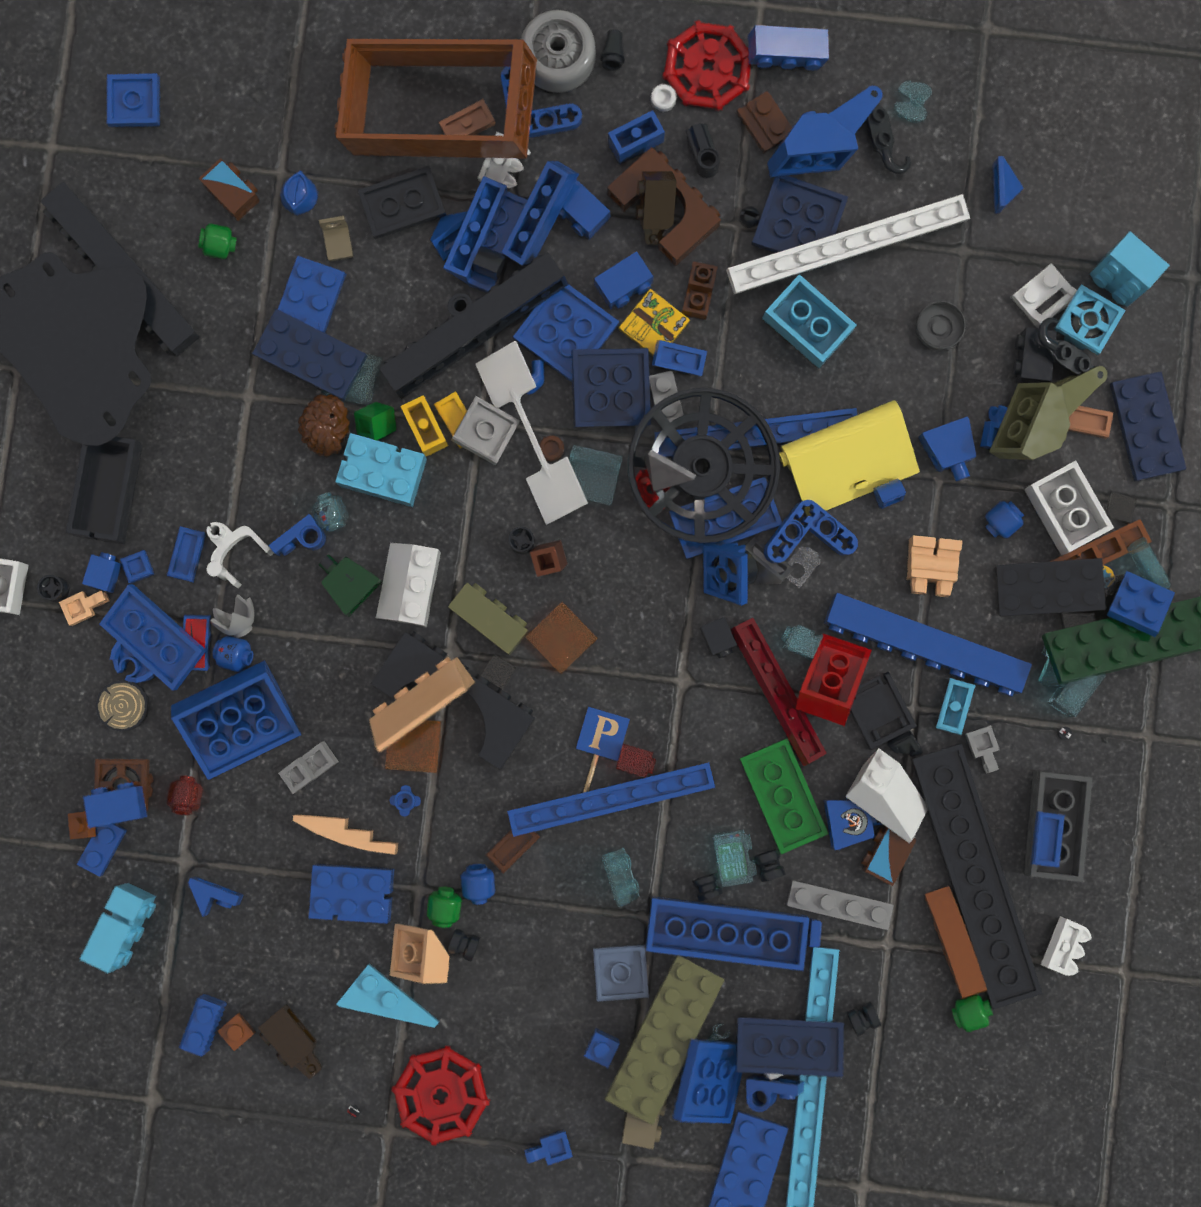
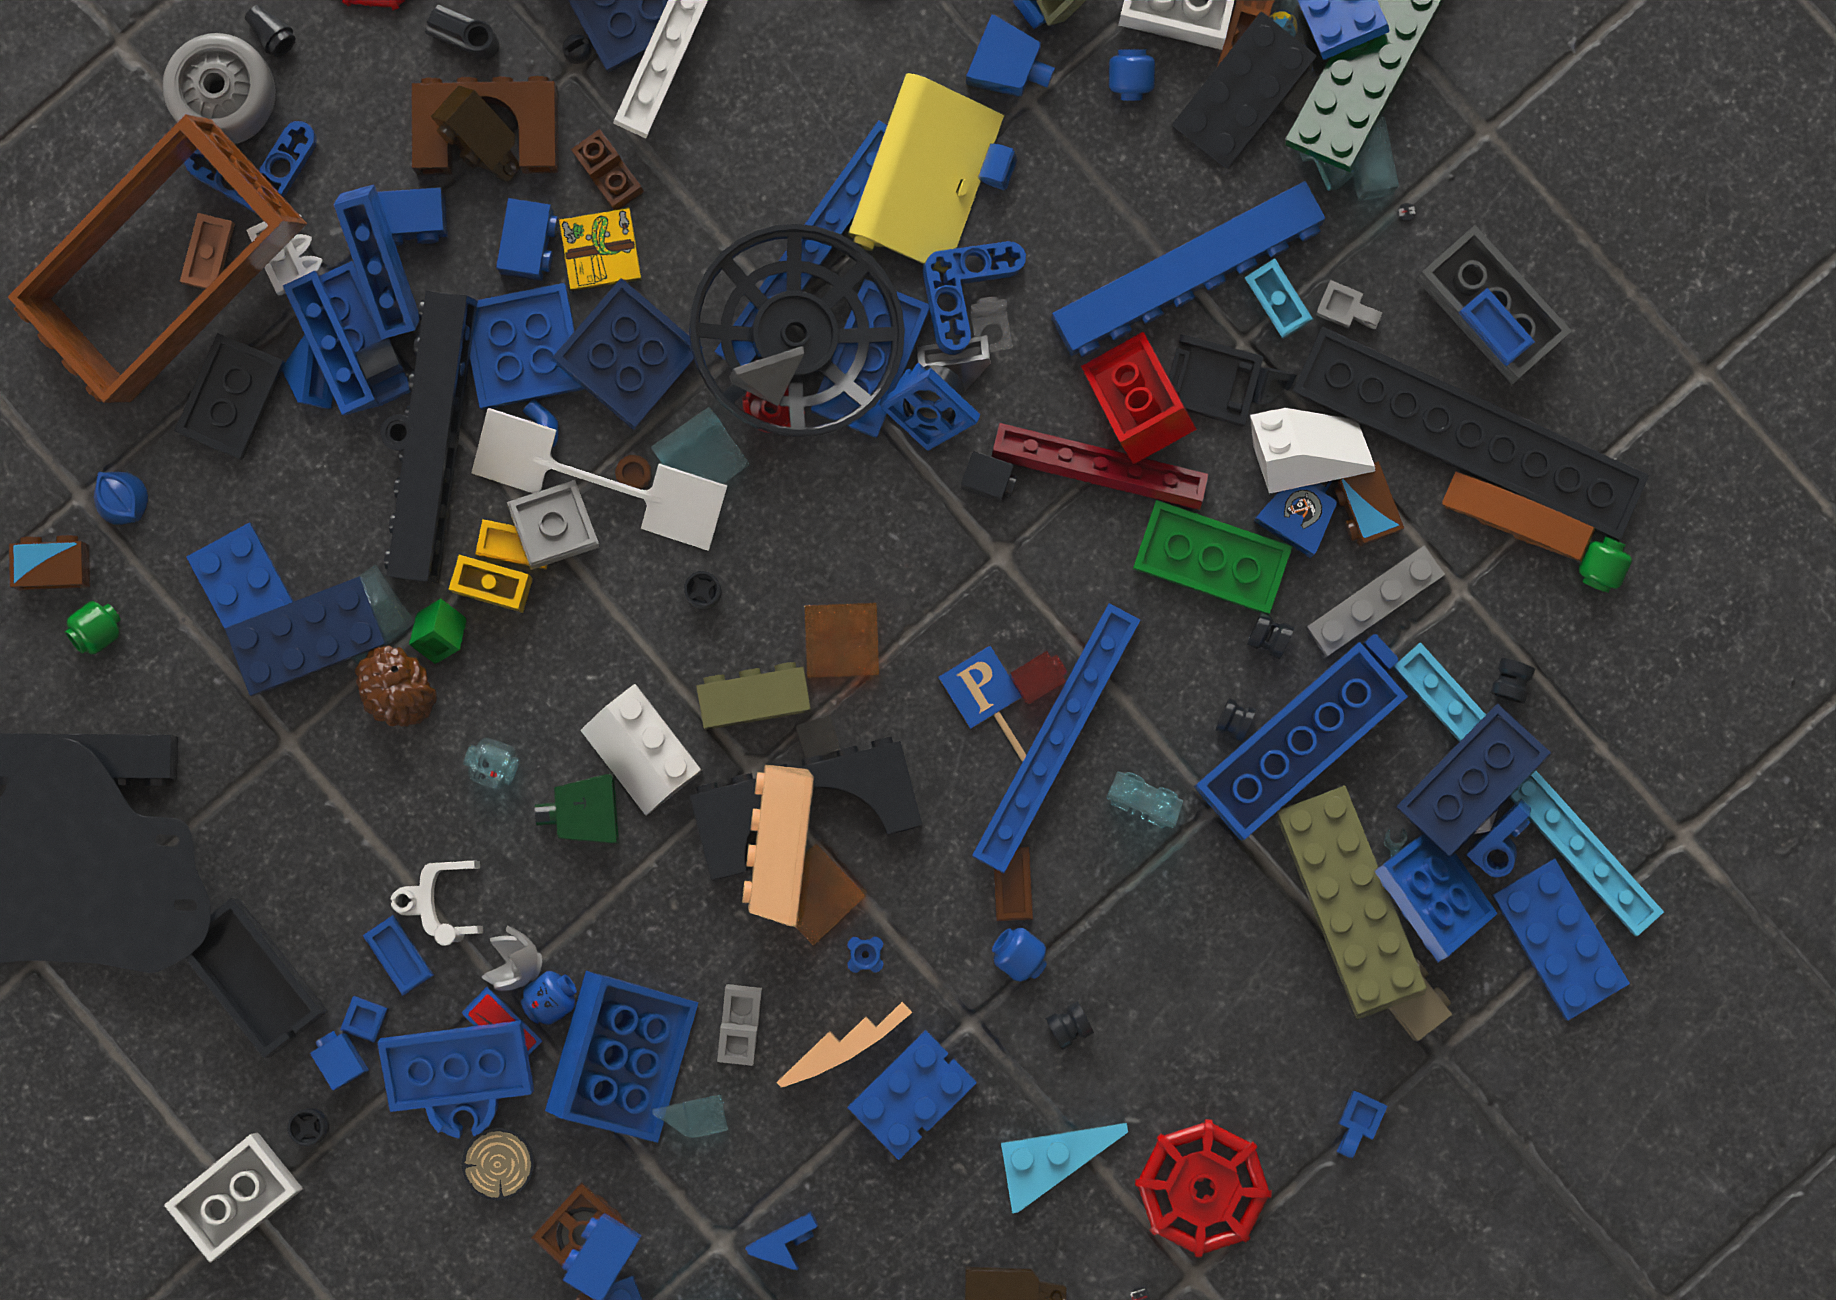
camera: 45 degrees left, 0 degrees up
light nougat plate [59,591,110,626] -> none
clear red head [167,776,203,816] -> none
blue plate [268,514,326,556] -> none
dark tan bracket [319,216,353,261] -> none
medium azure piece [335,433,427,507] -> none
light nougat slope [390,923,450,983] -> none
green head [426,887,462,928] -> none
copper brick [530,540,568,577] -> none
blue brick [584,1028,619,1068] -> none
sand blue tile [593,944,649,1002] -> none
blue brick [608,110,665,164] -> none
light grey plate [649,370,684,422] -> none
white tile [651,84,676,112] -> none
blue plate [652,340,707,376] -> none
clear light blue brick [712,829,757,887] -> none
medium azure brick [763,274,856,368] -> none
clear light blue window [781,624,824,660] -> none
light nougat hips [907,535,962,597] -> none
white plate [1041,916,1092,976] -> none
none -> clear light blue slope [652,1094,728,1138]

